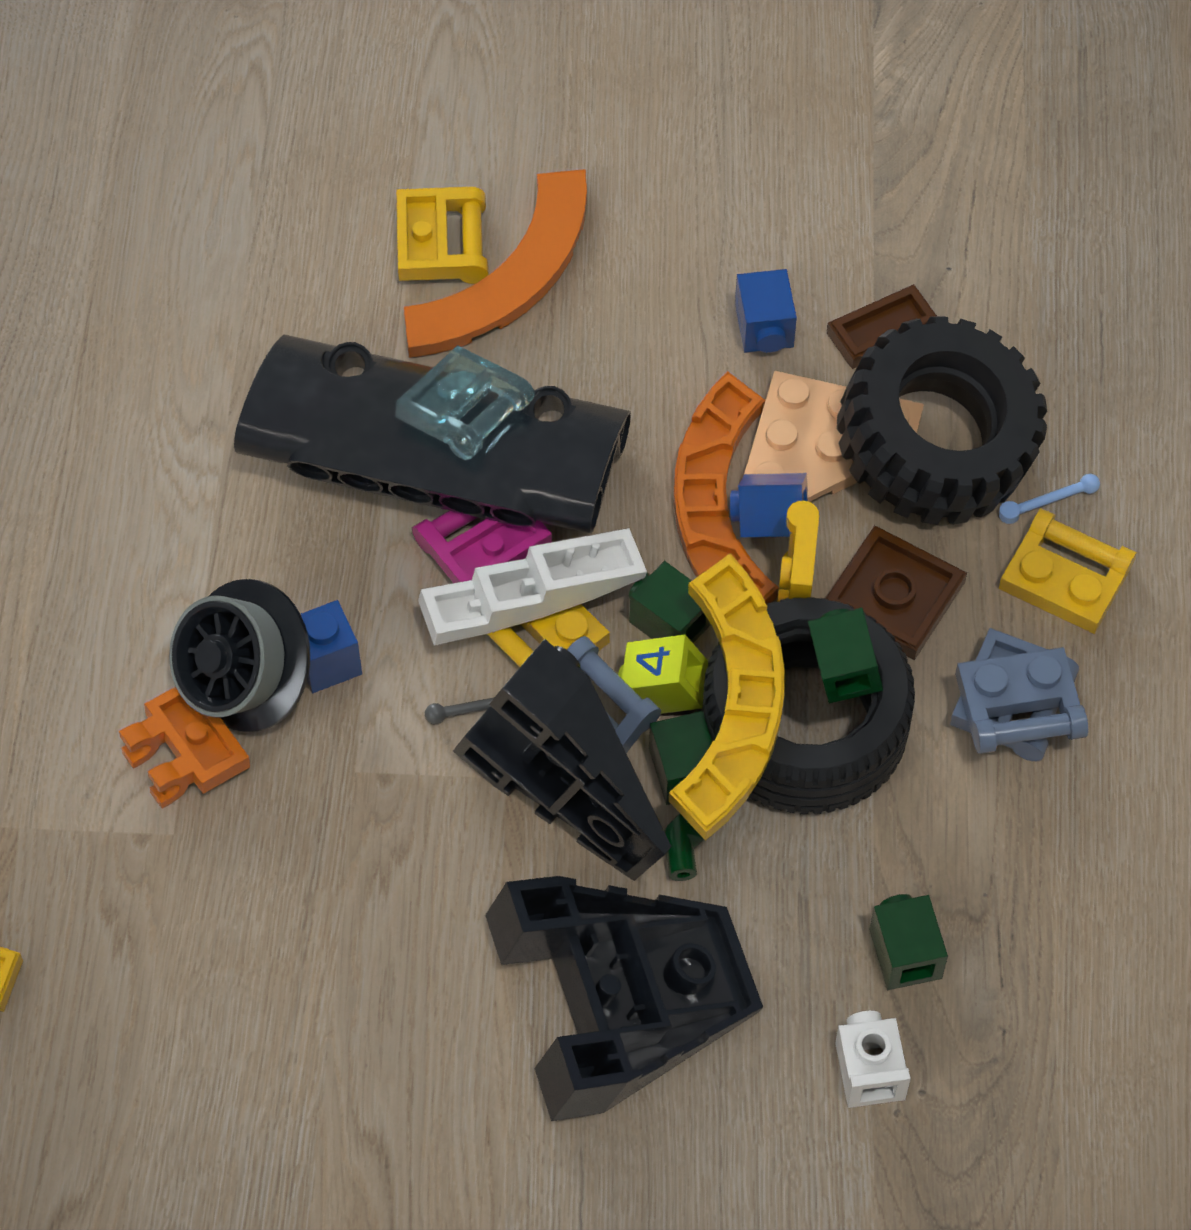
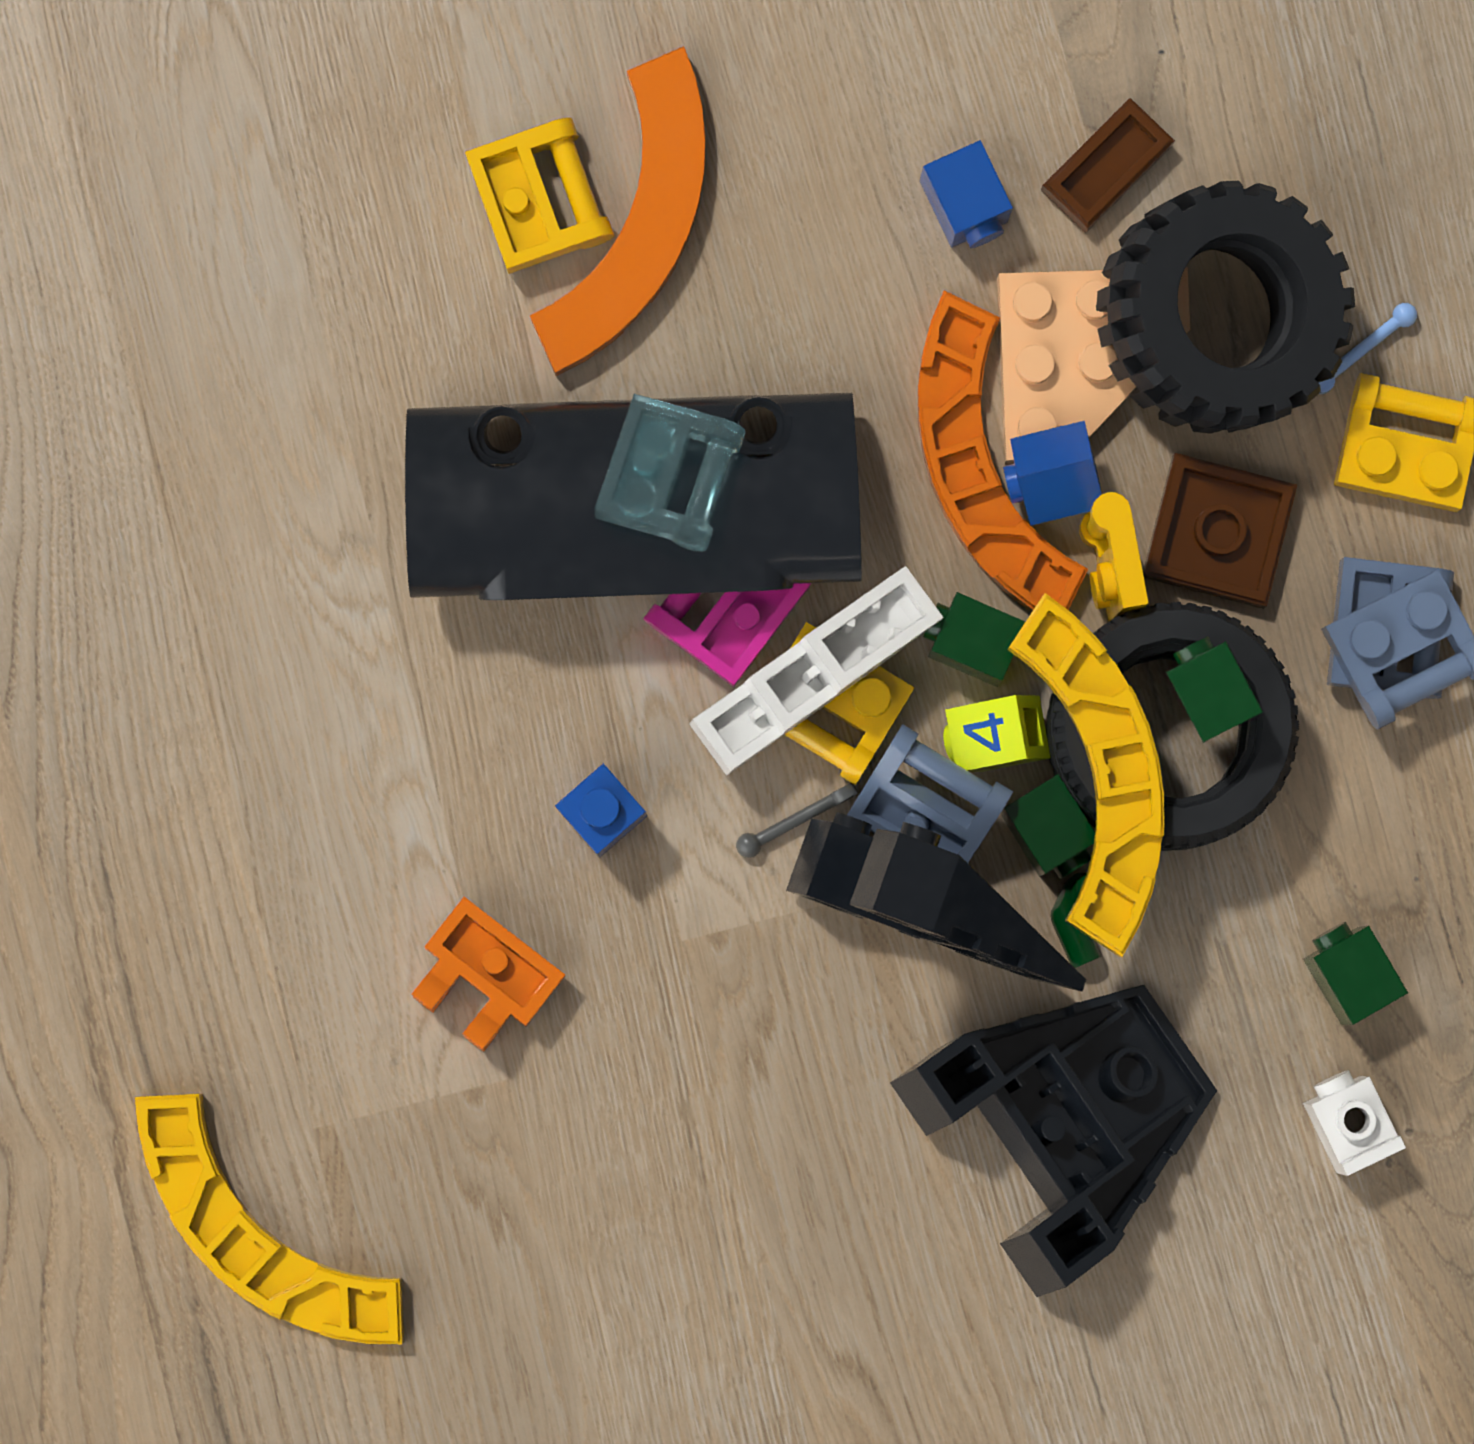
camera: 20 degrees left, 25 degrees up
black piece [169,579,310,732] -> none

